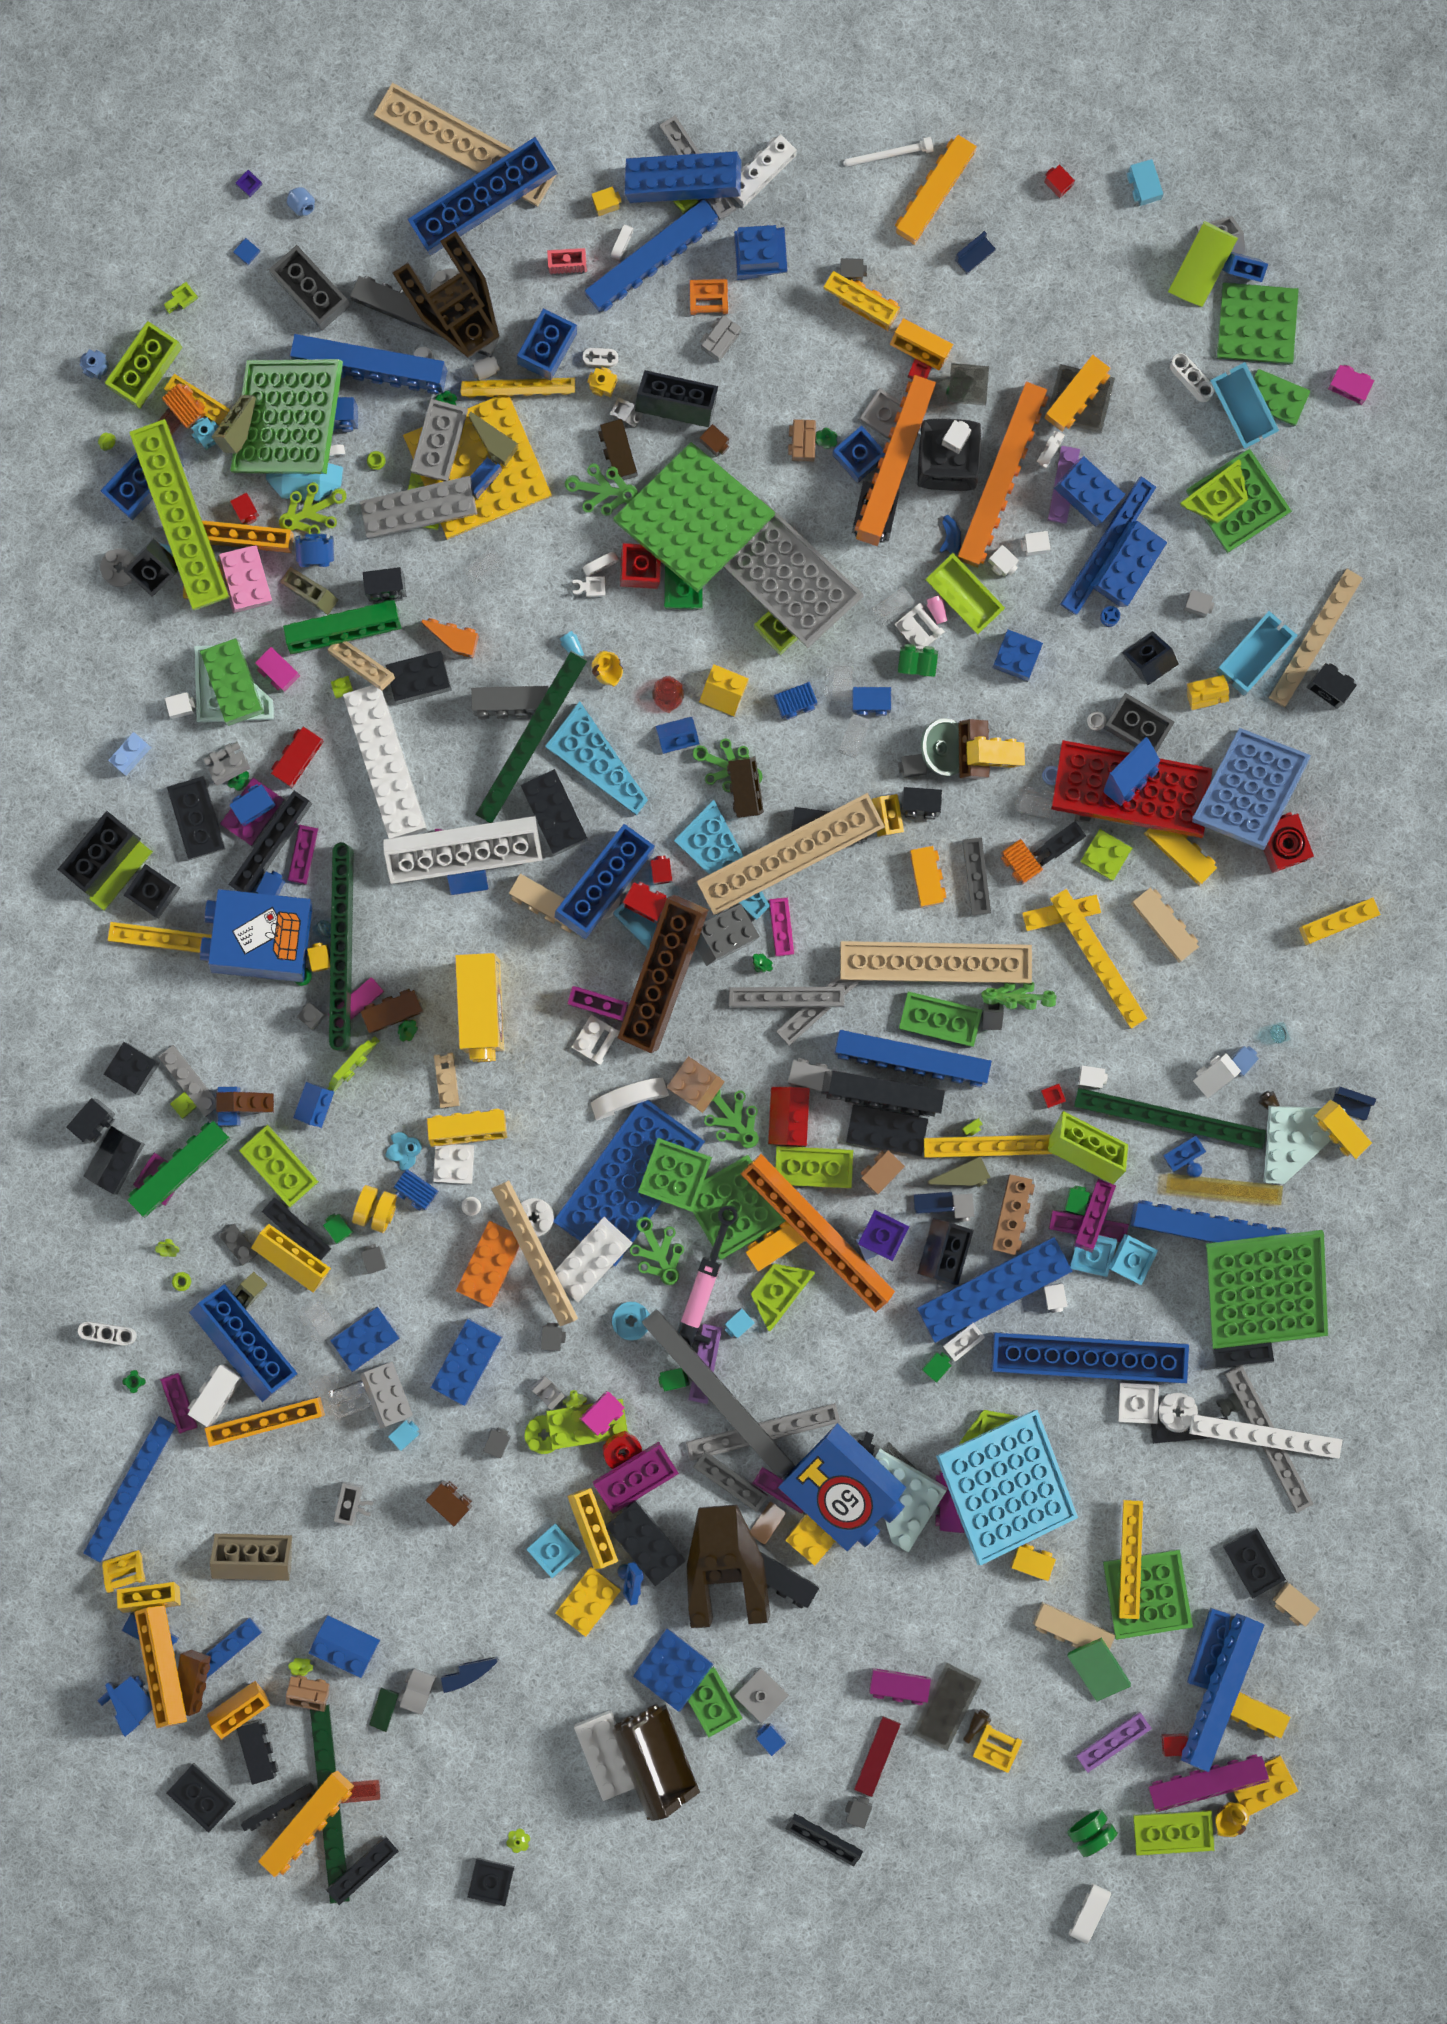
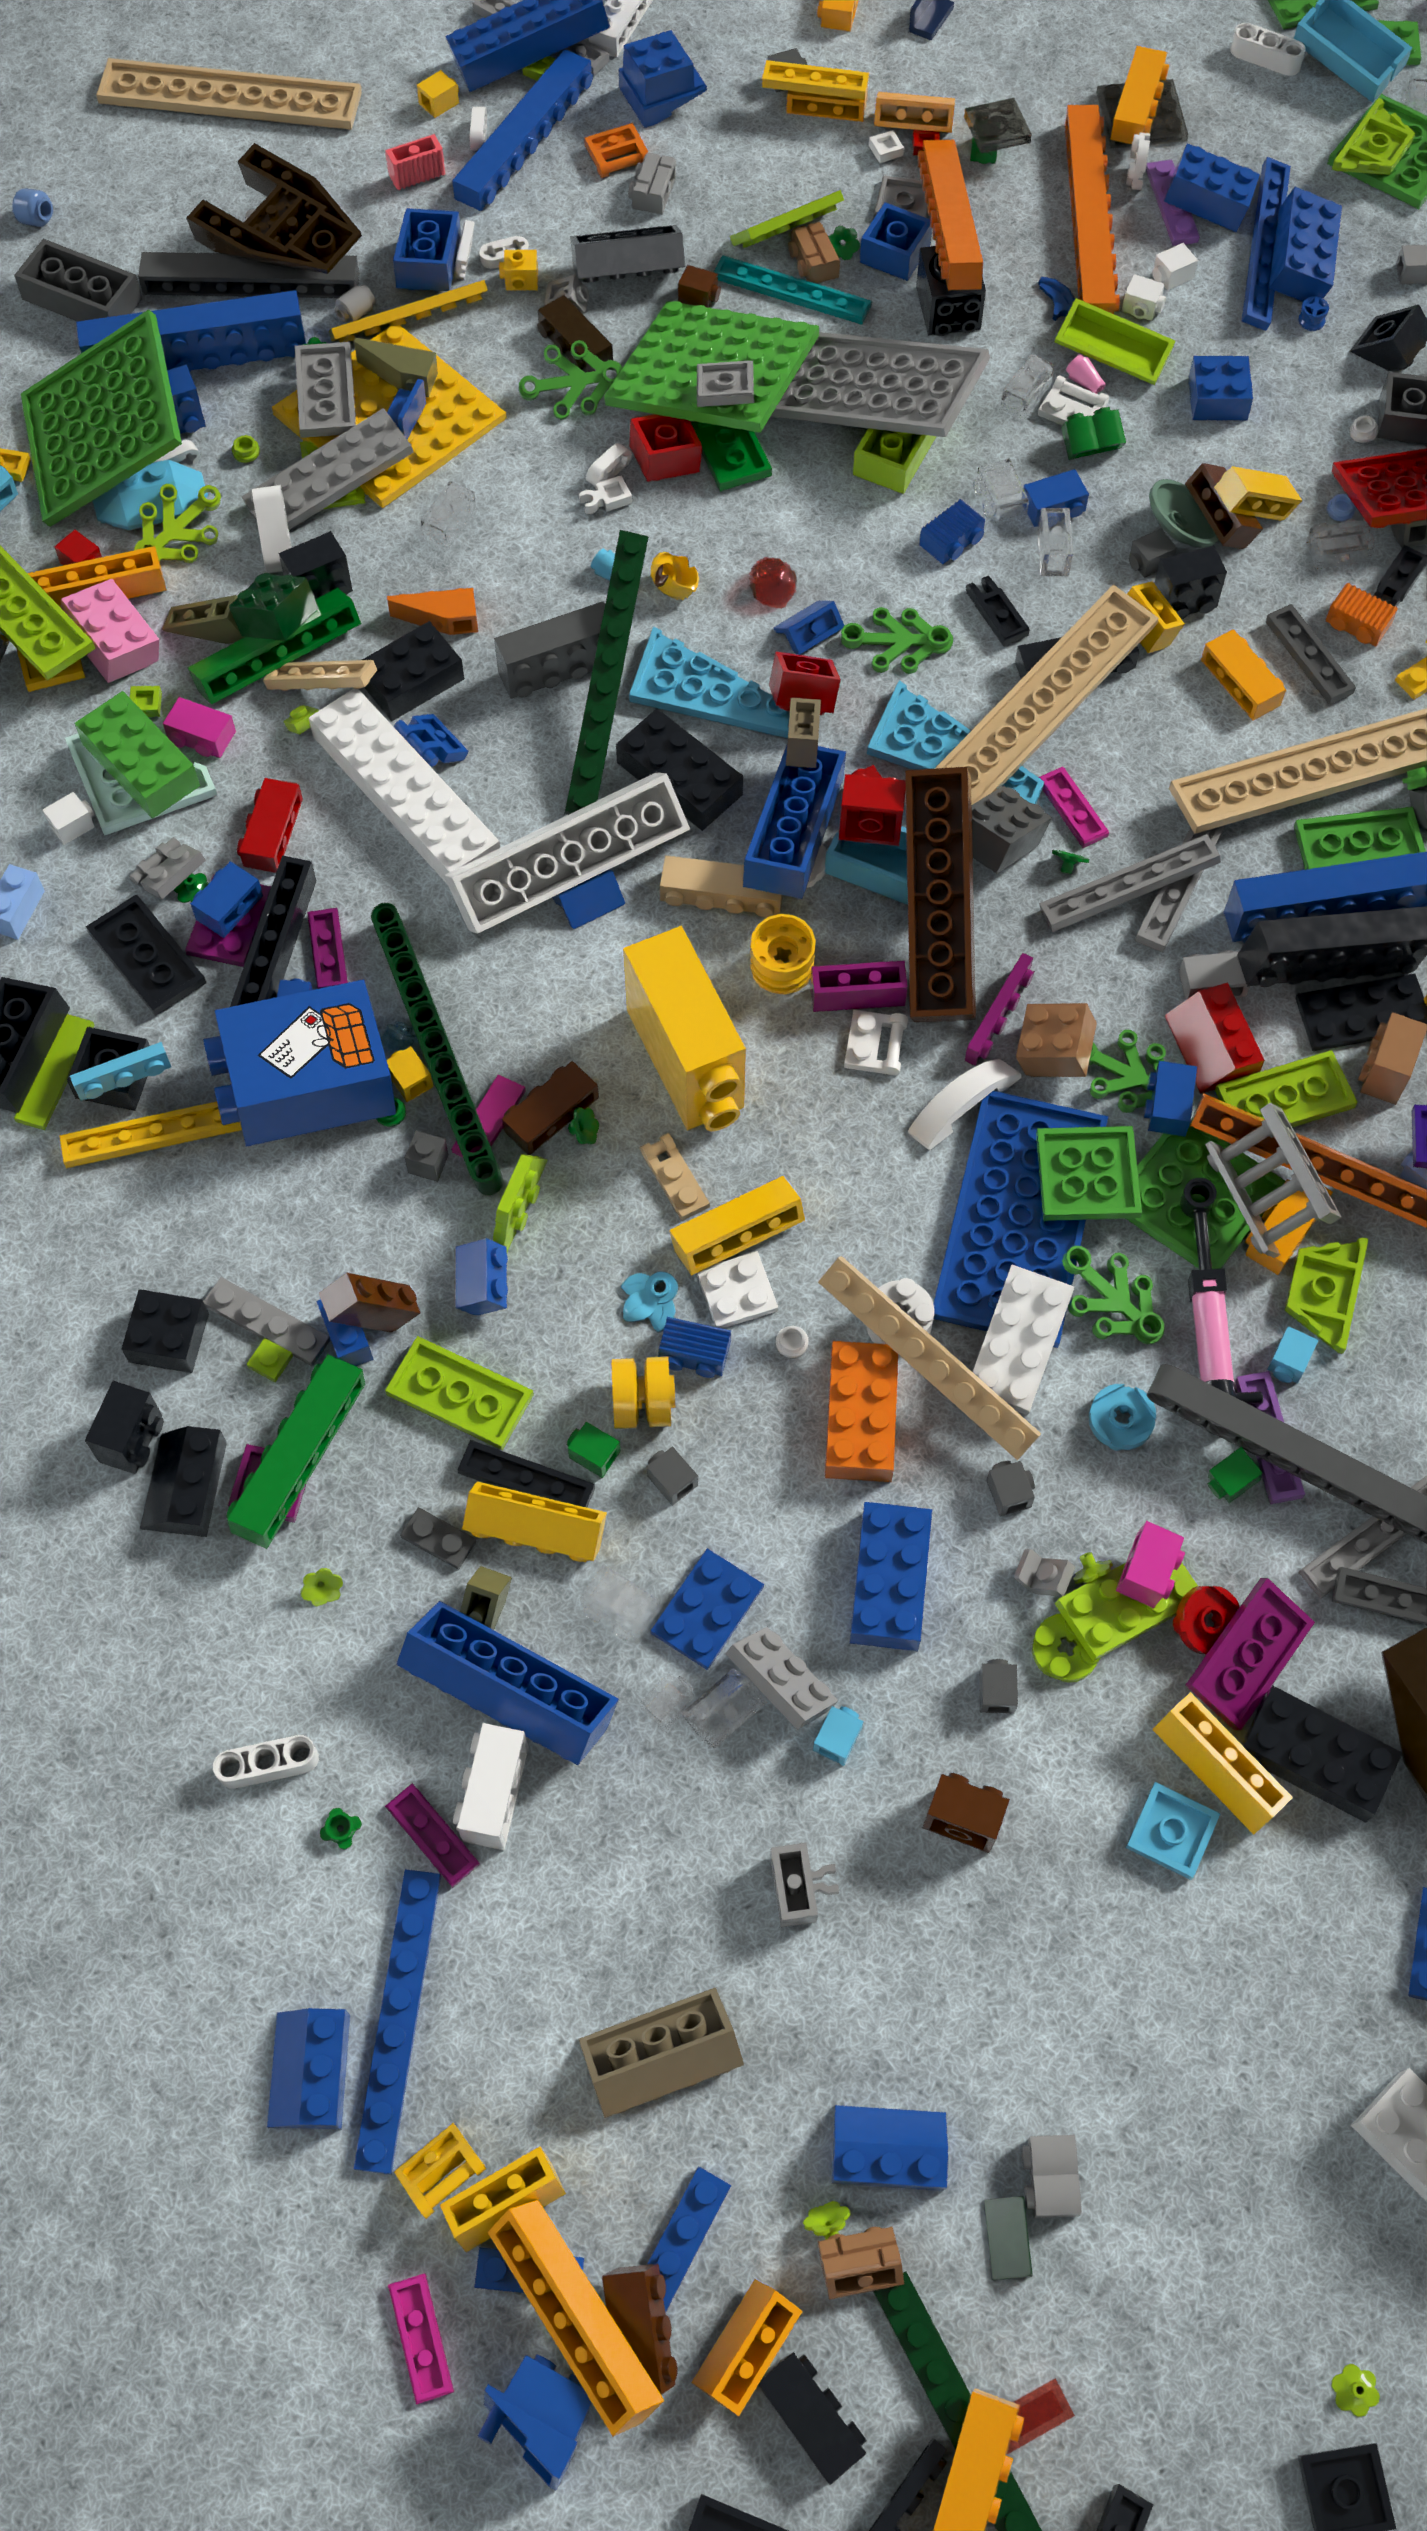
camera: 25 degrees left, 20 degrees down
lime plate [172,1272,192,1291] -> none
light orange brick [205,1397,325,1447] -> none
olive slope [212,395,256,454] -> none
blue brick [295,534,334,567] -> none
blue brick [408,137,558,255] -> none
dark blue slope [441,1656,499,1693] -> none
yellow plate [555,1566,621,1637] -> none
blue plate [617,1562,644,1606] -> none
yellow slope [699,664,749,717] -> none
dark brown brick [727,756,764,818] -> none
black piece [917,418,981,491] -> none
white brick [942,420,971,454] -> none
none -> medium azure plate [70,1042,171,1101]
none -> lime plate [130,686,162,717]
none -> dark green brick [229,573,318,641]
none -> white beam [252,485,292,573]
none -> blue slope [267,2008,350,2129]
none -> dark pink tile [388,2273,454,2404]
none -> blue plate [394,714,469,767]
none -> white tile [454,220,475,280]
none -> light grey plate [697,360,754,407]
none -> teal tile [713,255,872,325]
none -> lime plate [729,190,844,248]
none -> yellow wheel [750,914,816,994]
none -> red brick [769,651,841,715]
none -> dark tan brick [786,698,821,768]
none -> white plate [869,130,904,163]
none -> magenta plate [964,953,1035,1066]
none -> black hinge [966,576,1030,647]
none -> blue brick [1144,1061,1197,1137]
none -> light grey fence [1205,1103,1342,1258]

